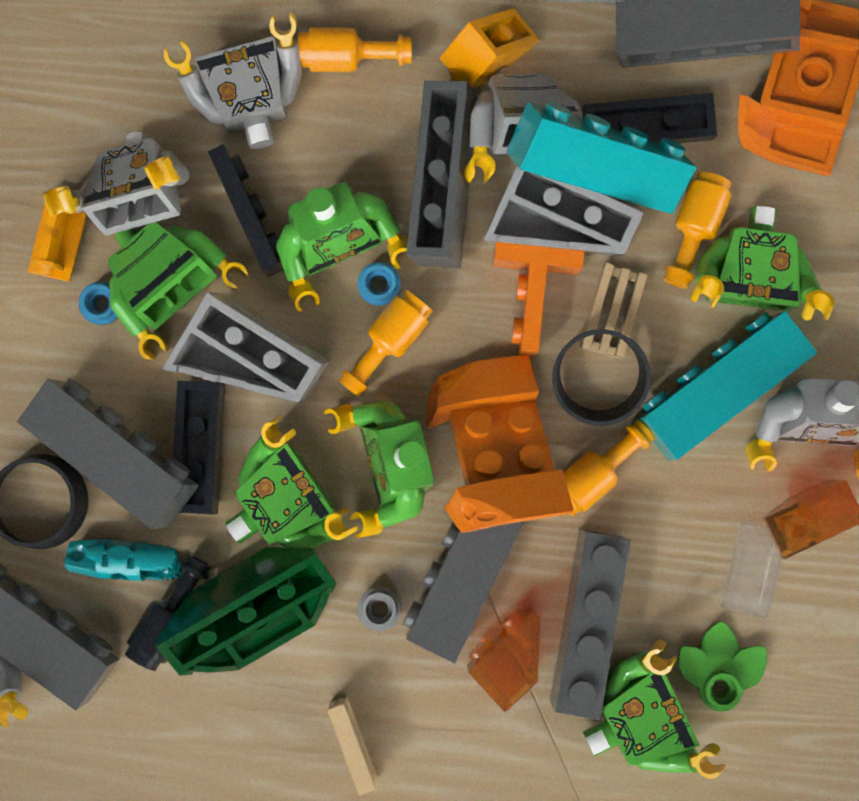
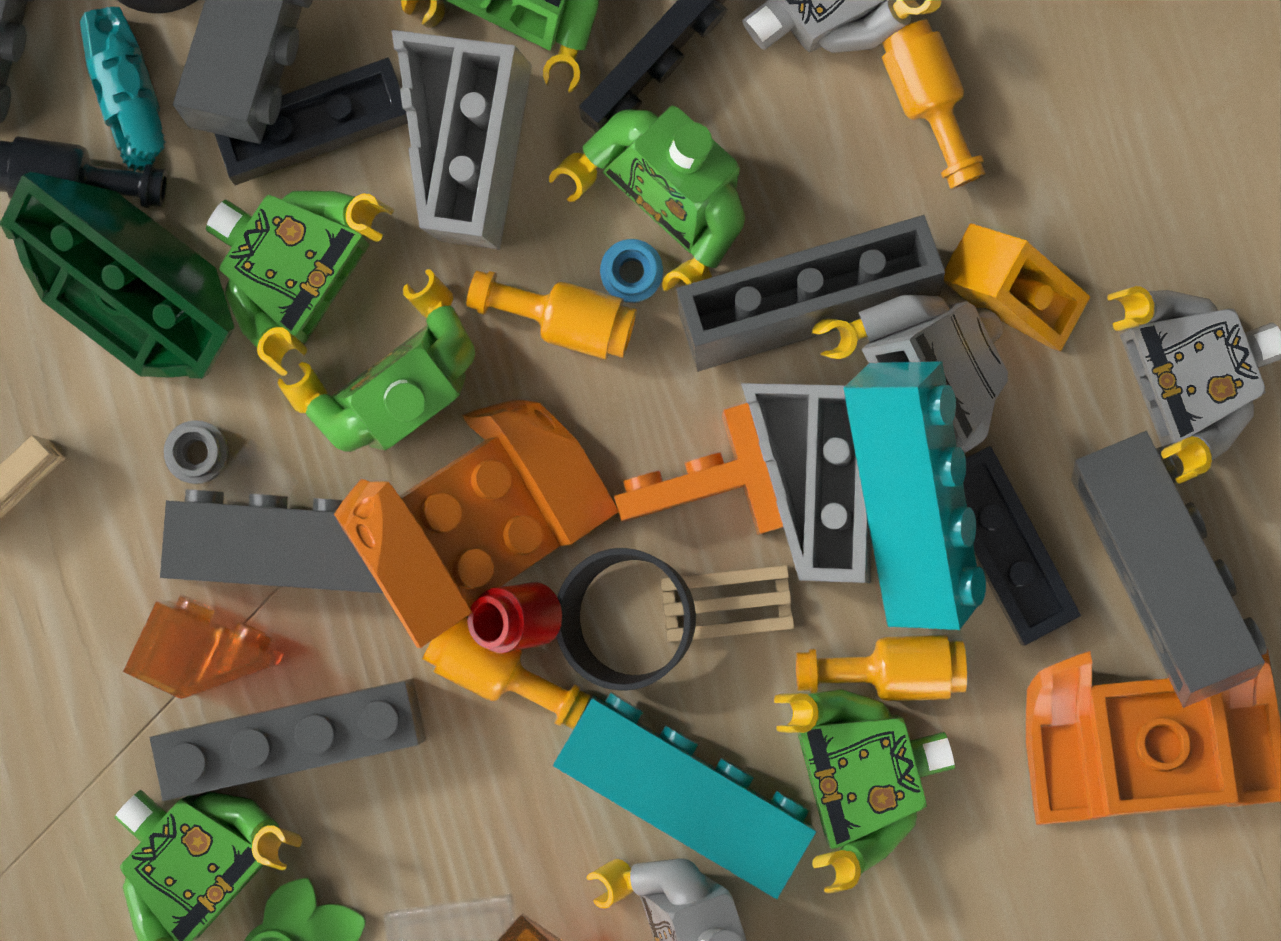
camera: 75 degrees right, 0 degrees up
none -> red brick [468,582,562,653]

